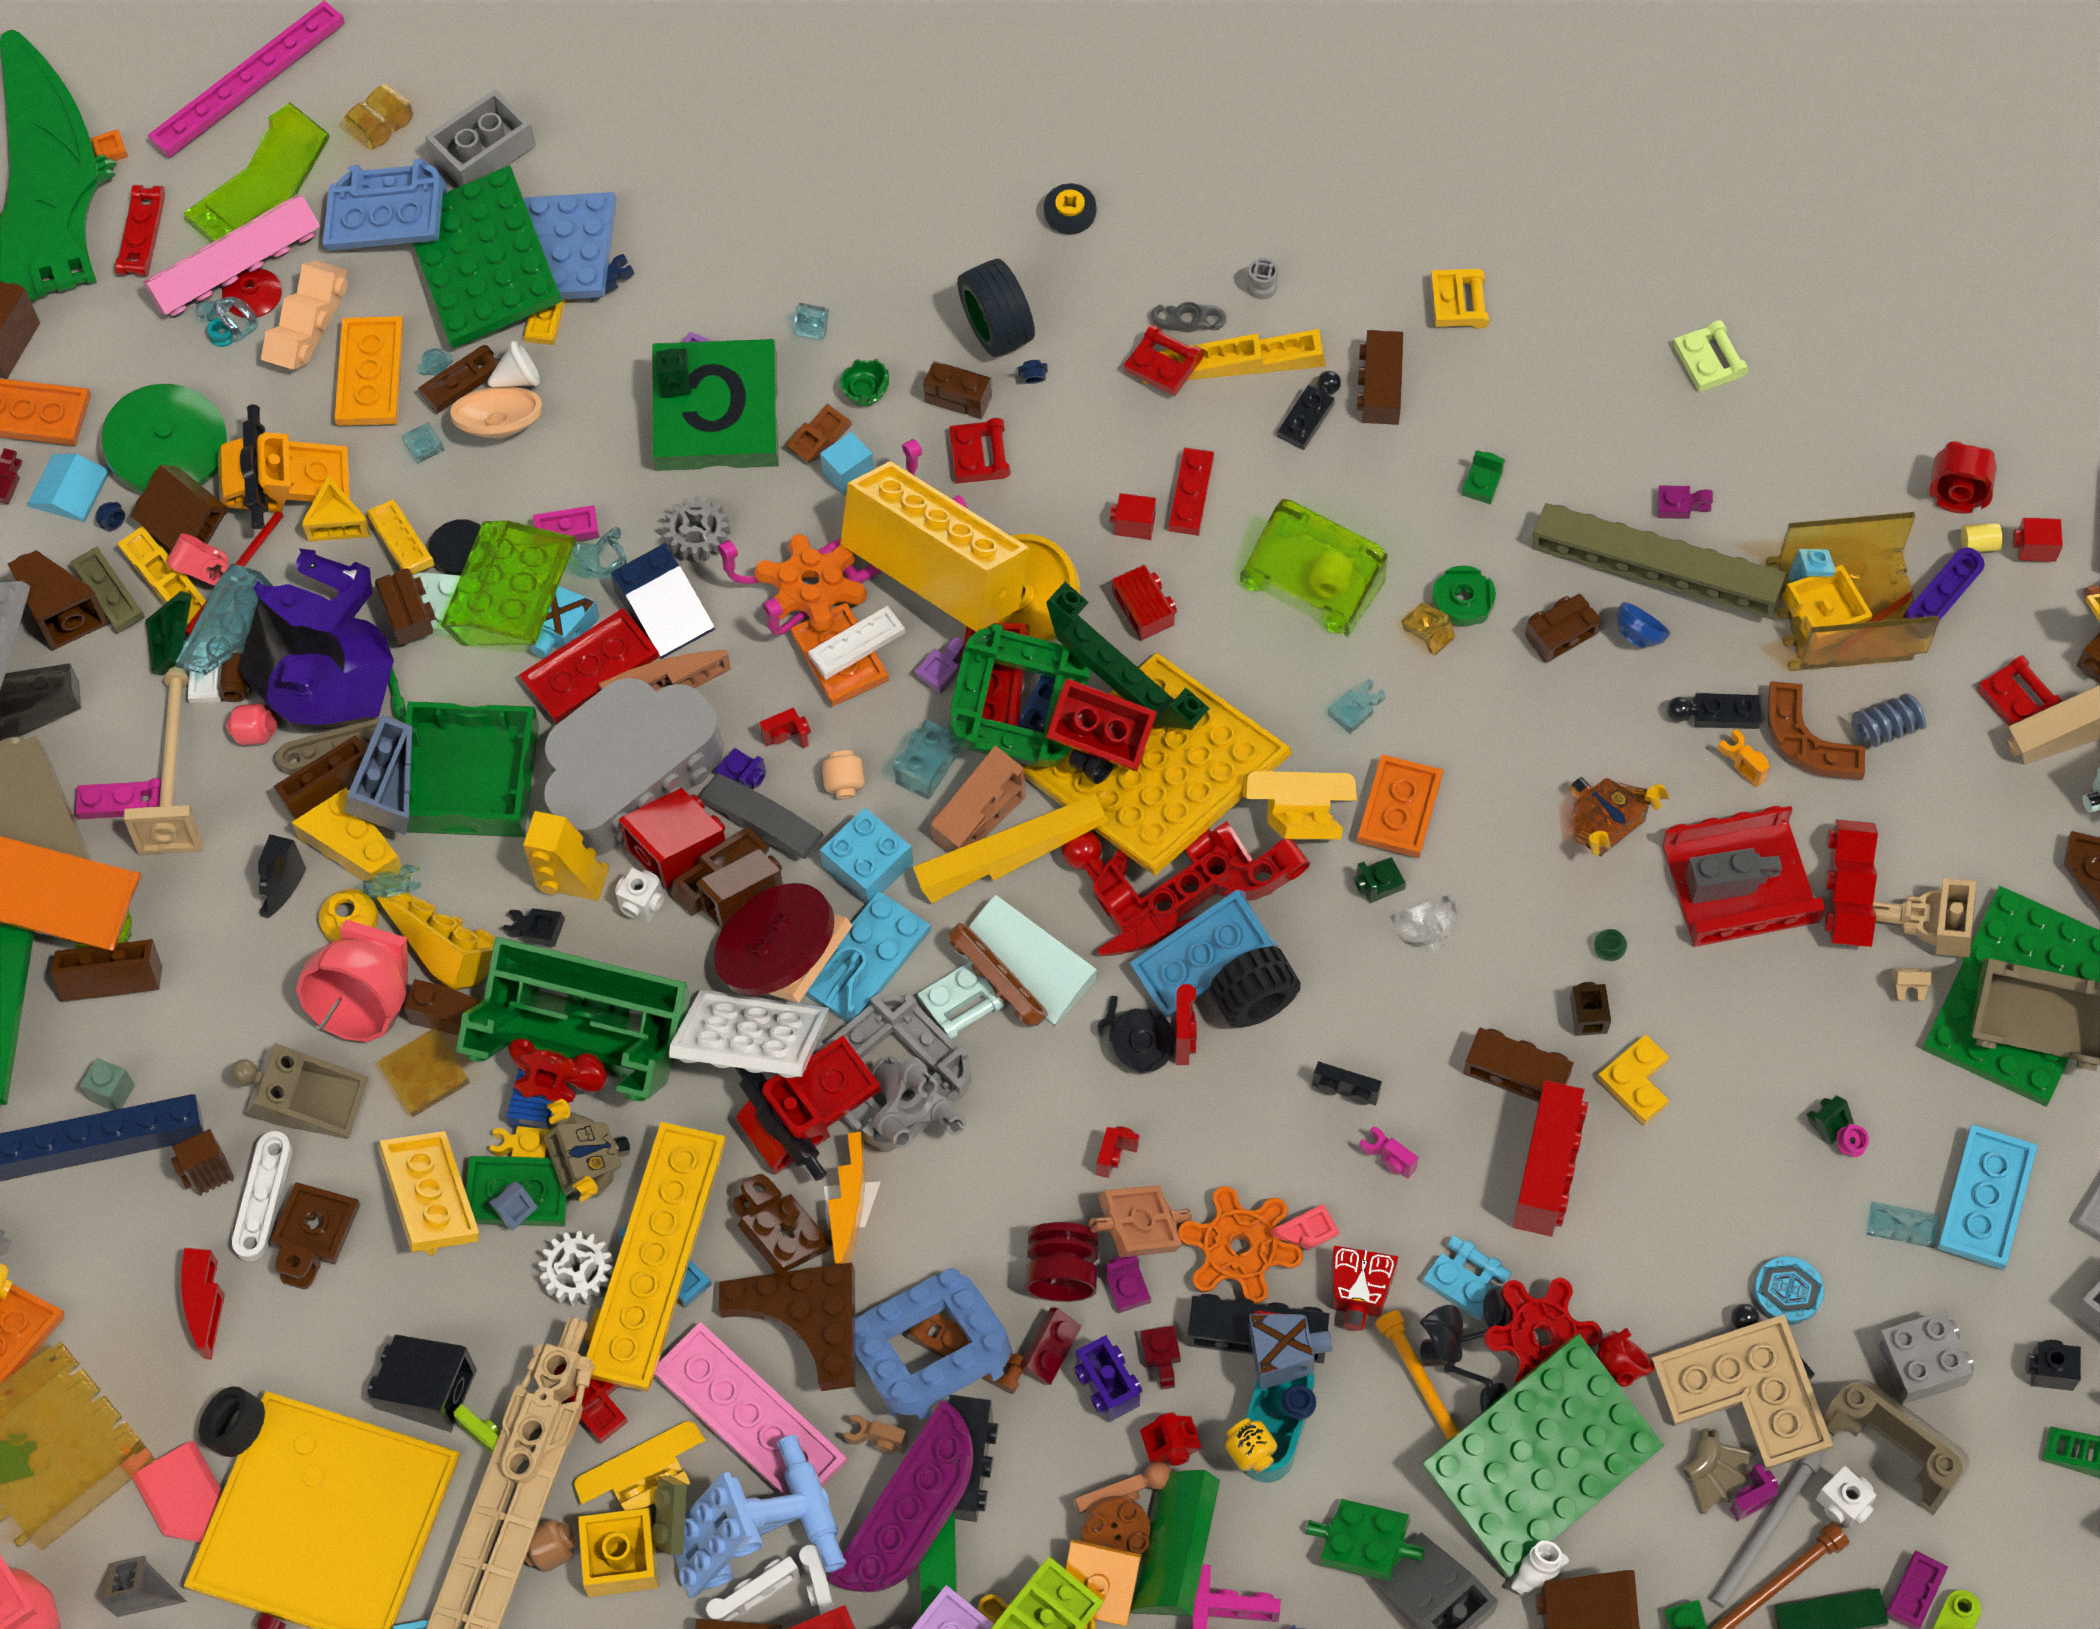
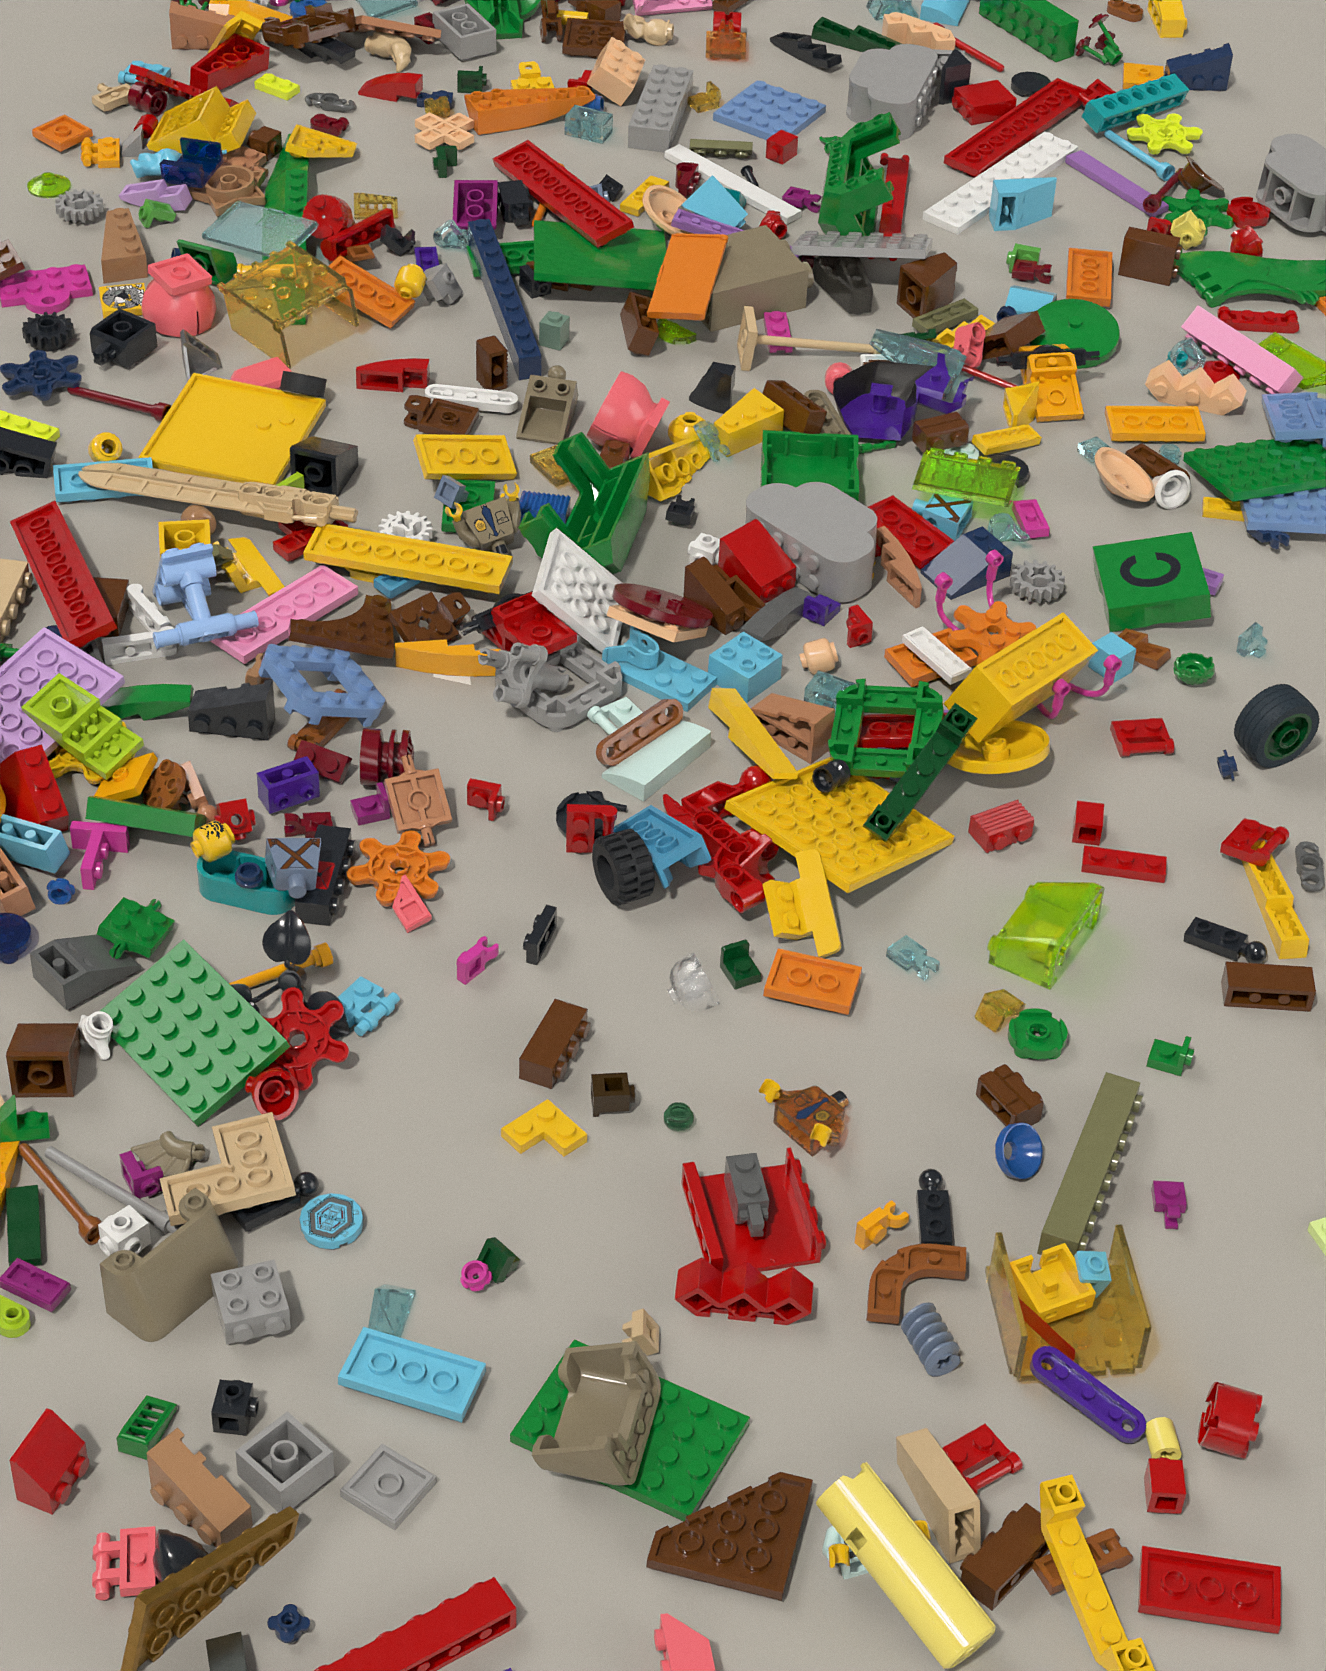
camera: 85 degrees right, 20 degrees down
sand blue wedge [344,715,412,835] -> none
red animal [508,1038,607,1103] -> none
yellow wedge [523,811,609,901] -> none
dark green bracket [656,348,691,398] -> none
magenta plate [827,1400,973,1593] -> none
reddish brown brick [923,360,992,419] -> none
red slope [1045,678,1157,772] -> none
red torso [1332,1245,1399,1331] -> none
red brick [1512,1080,1589,1237] -> none
tan brick [1873,878,1977,957] -> none

